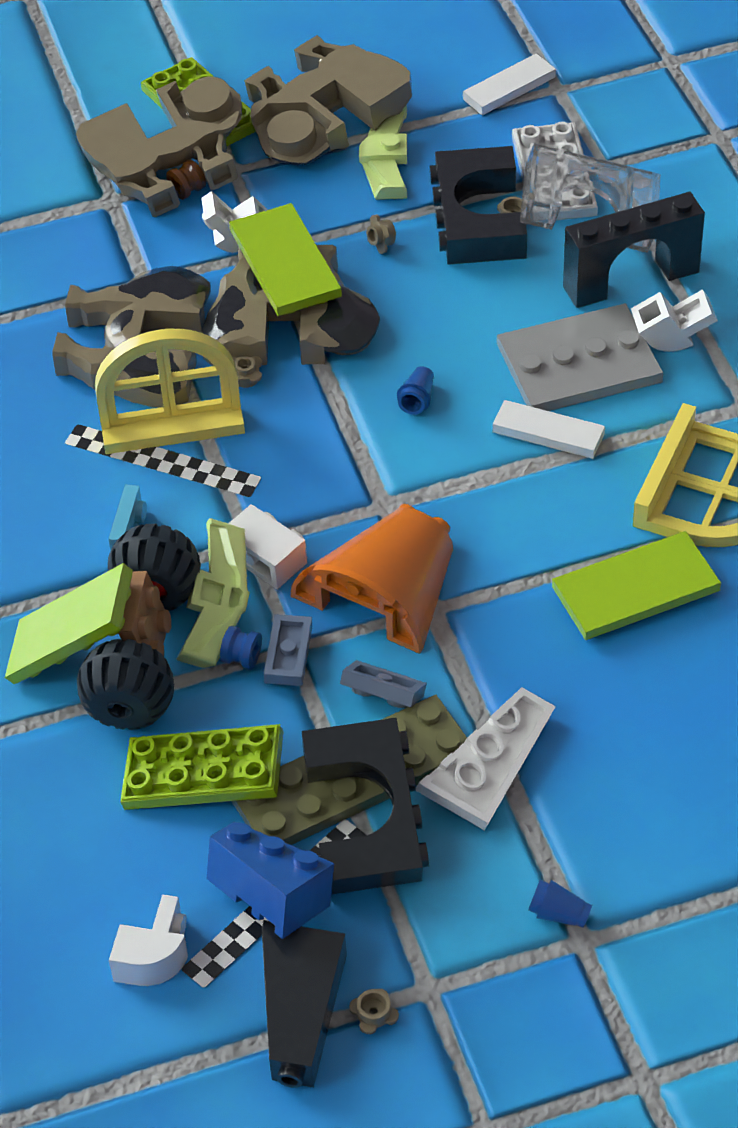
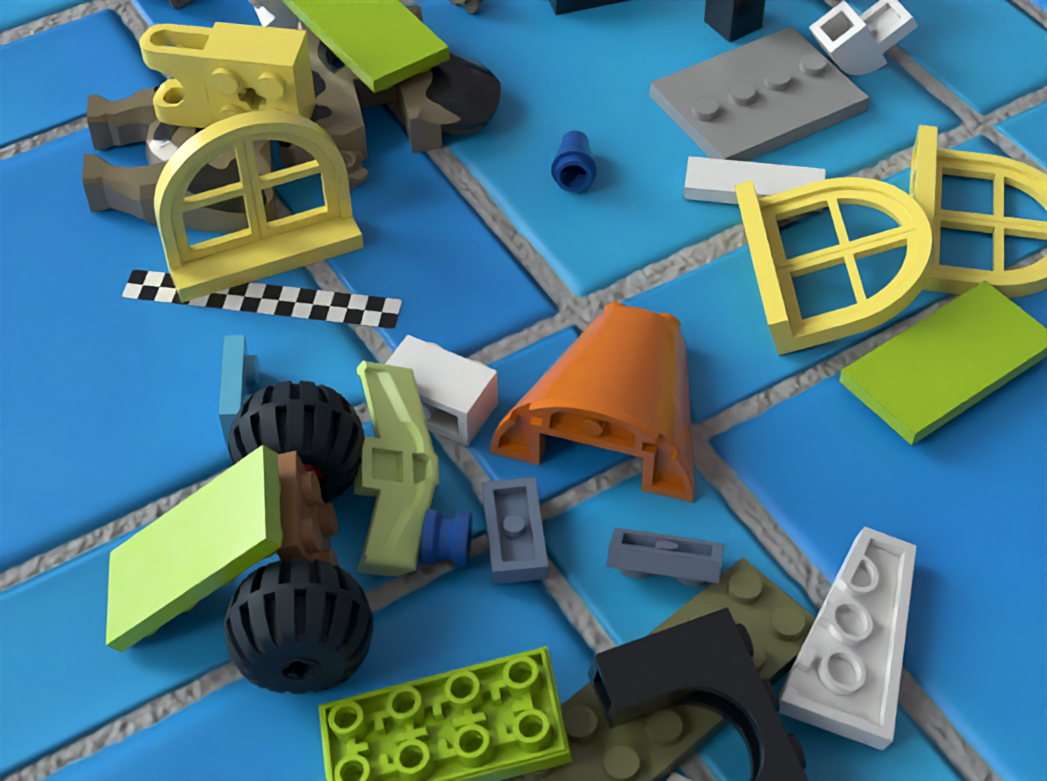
camera: 15 degrees left, 0 degrees up
none -> light yellow brick [139,22,316,128]
none -> light yellow window [734,177,935,356]

